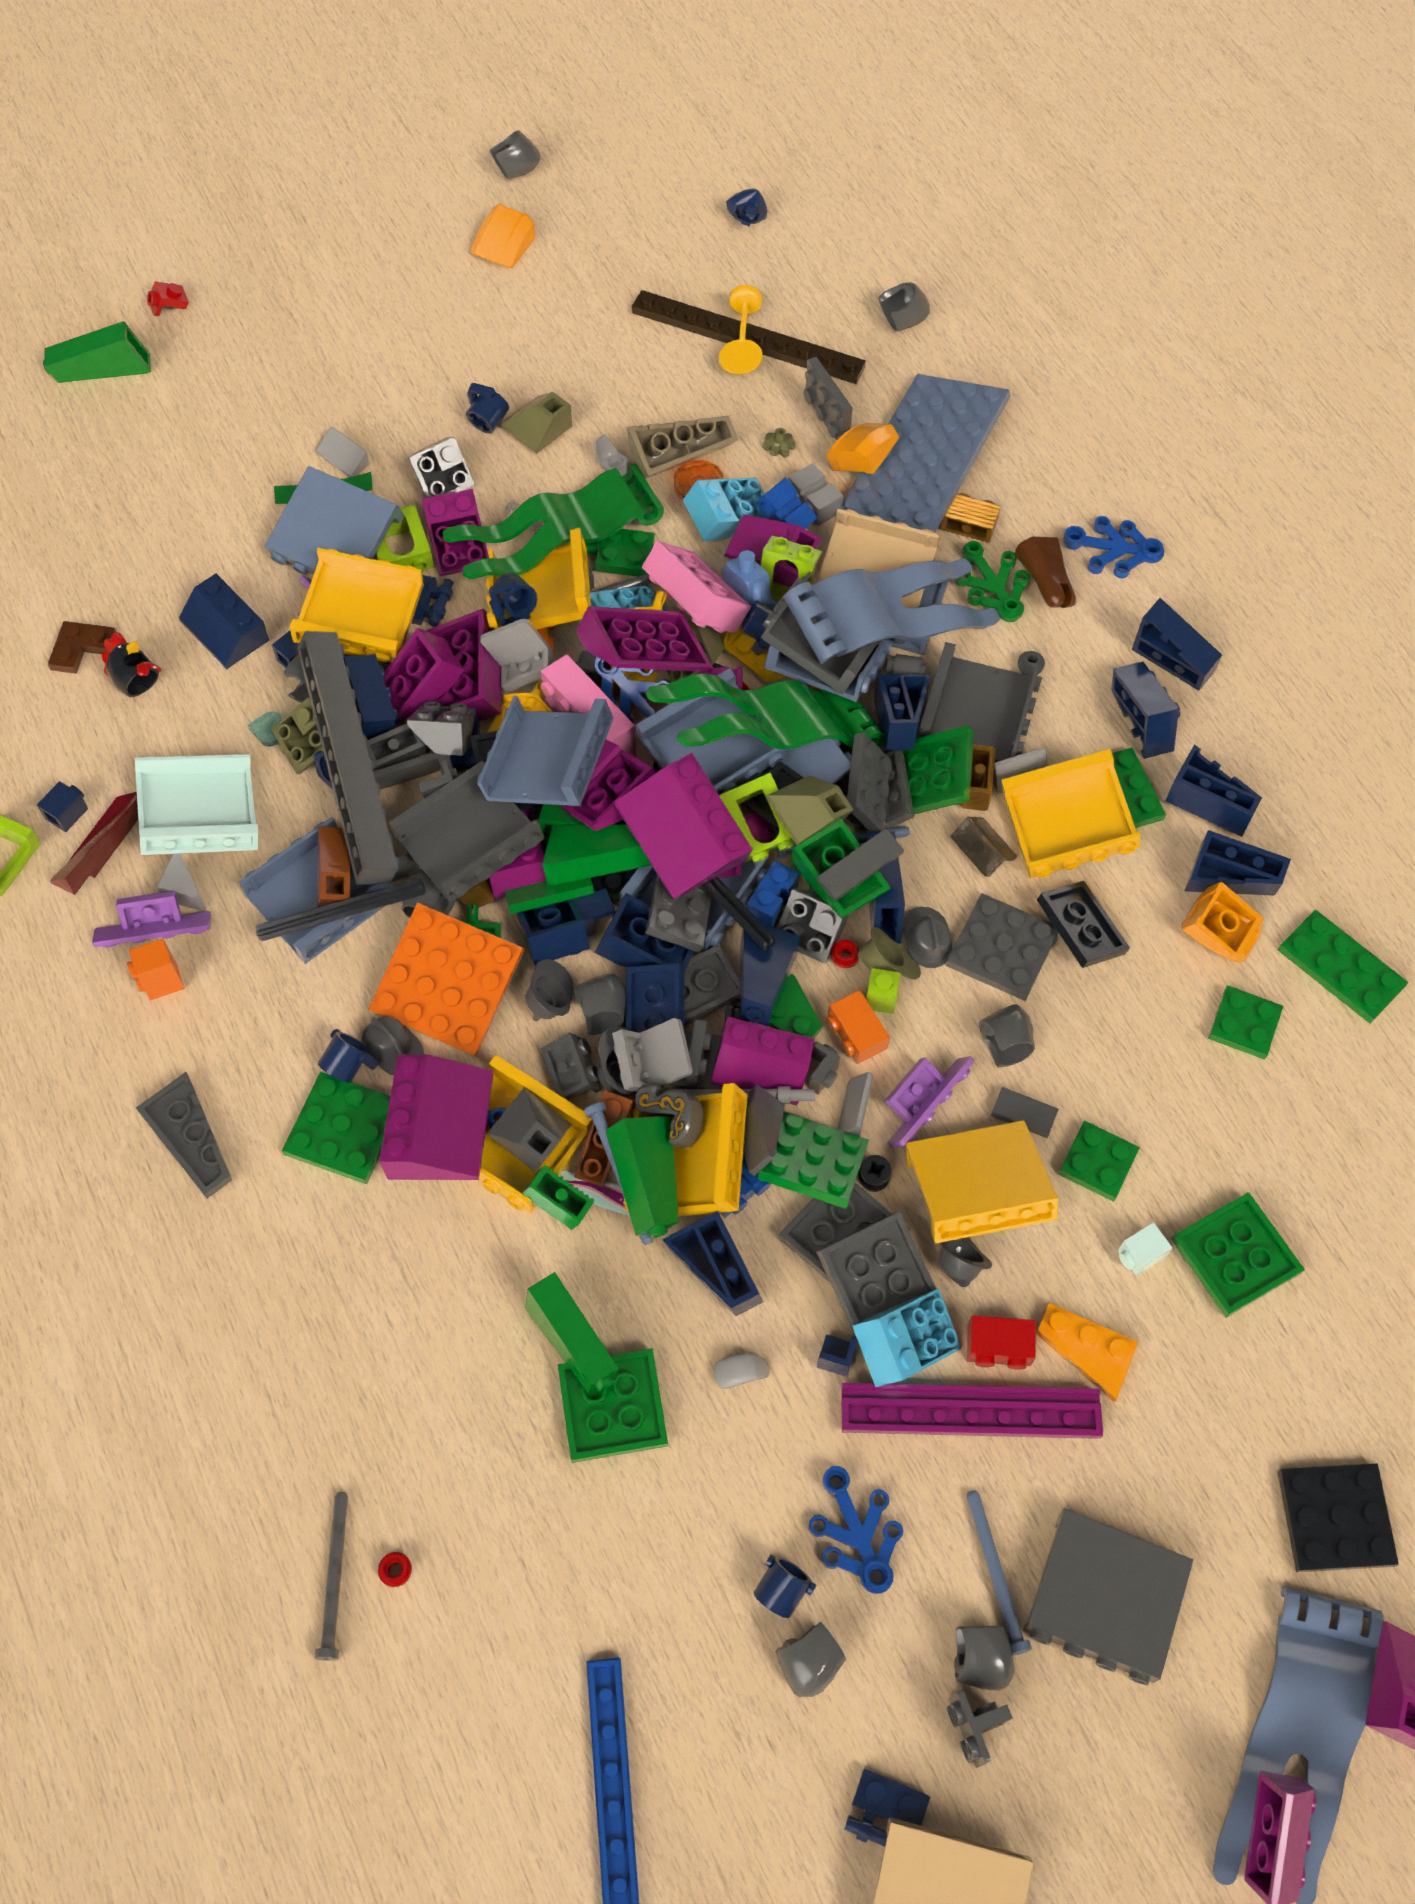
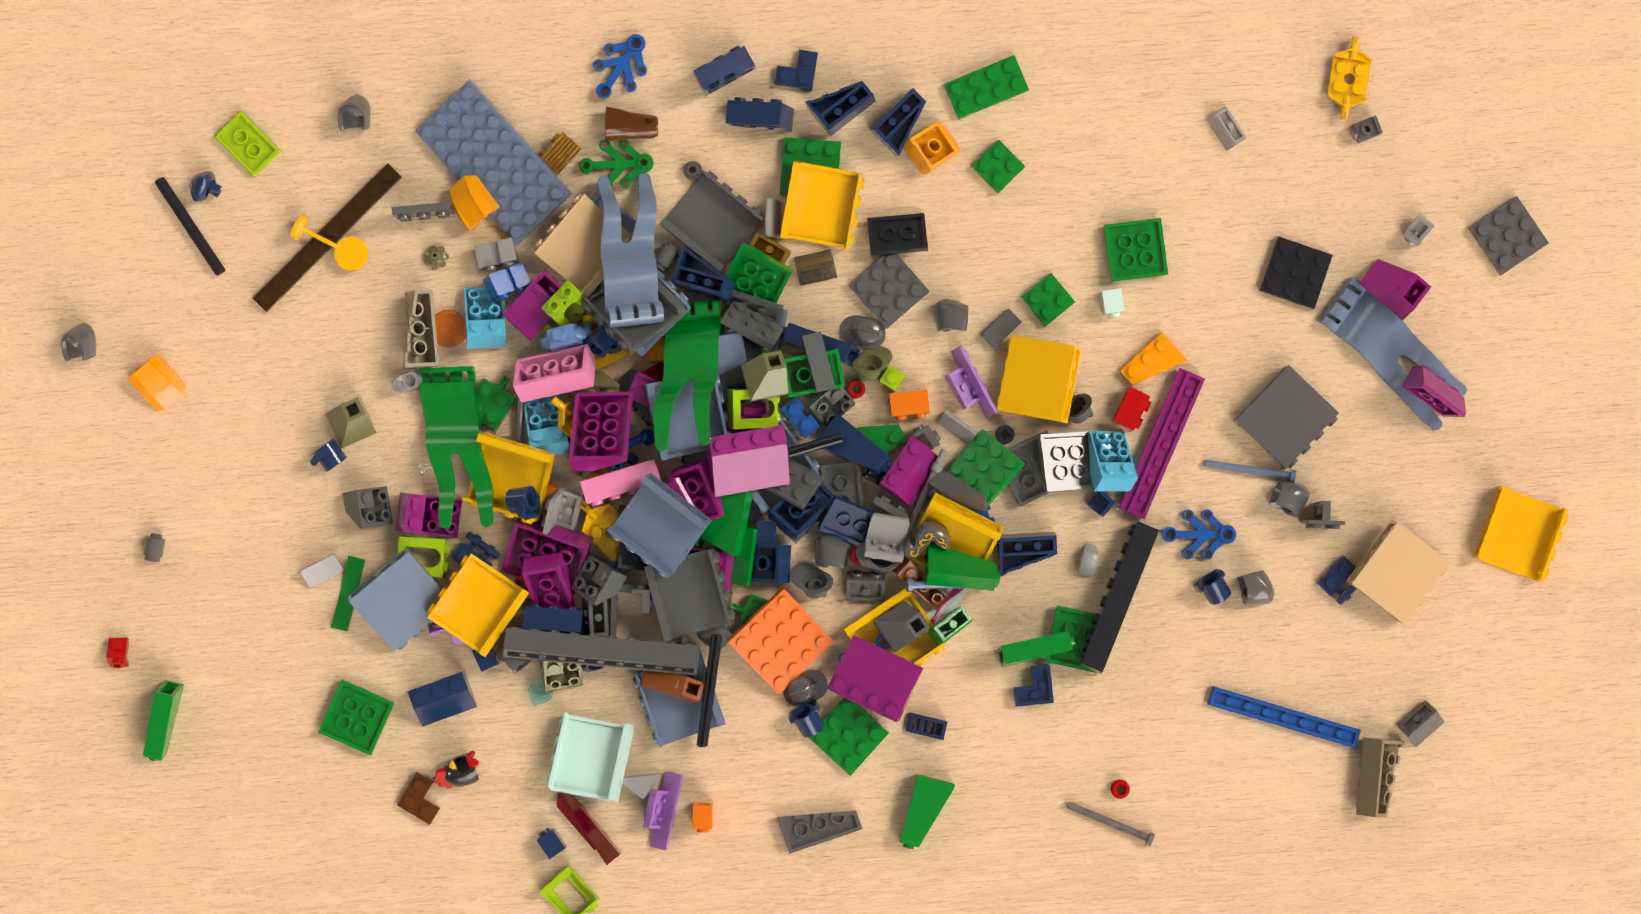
camera: 70 degrees left, 25 degrees up
none -> dark grey brick [143,533,166,562]
none -> black axle [155,177,225,276]
none -> lime tile [214,110,282,178]
none -> green plate [318,679,395,756]
none -> dark blue plate [774,49,818,91]
none -> green slope [900,774,955,849]
none -> dark blue slope [905,712,948,740]
none -> dark blue plate [1013,664,1054,707]
none -> black brick [1078,521,1159,673]

